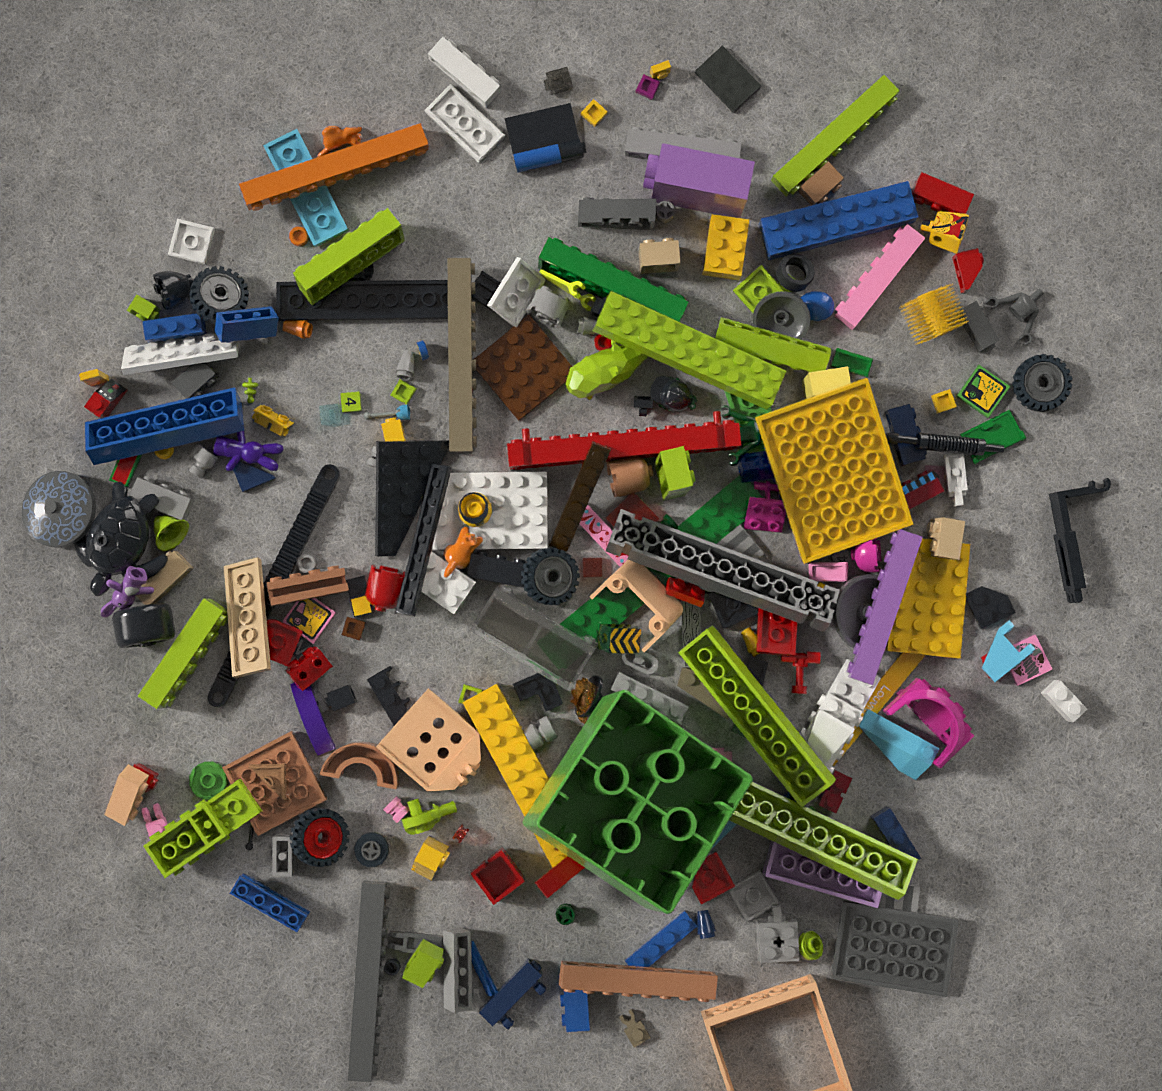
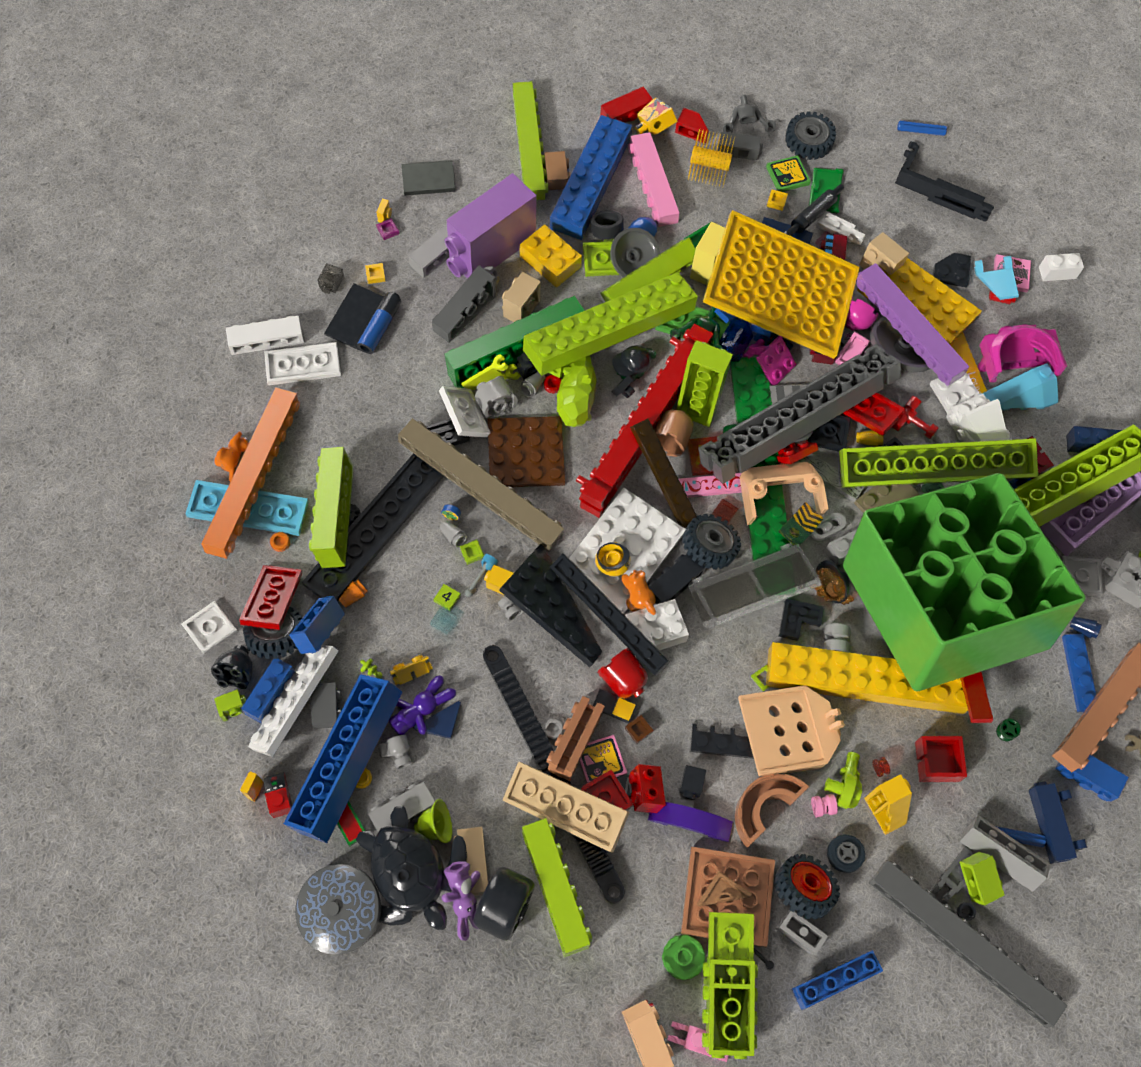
camera: 55 degrees left, 20 degrees down
none -> plate [239,565,302,630]
none -> blue axle [897,120,947,136]

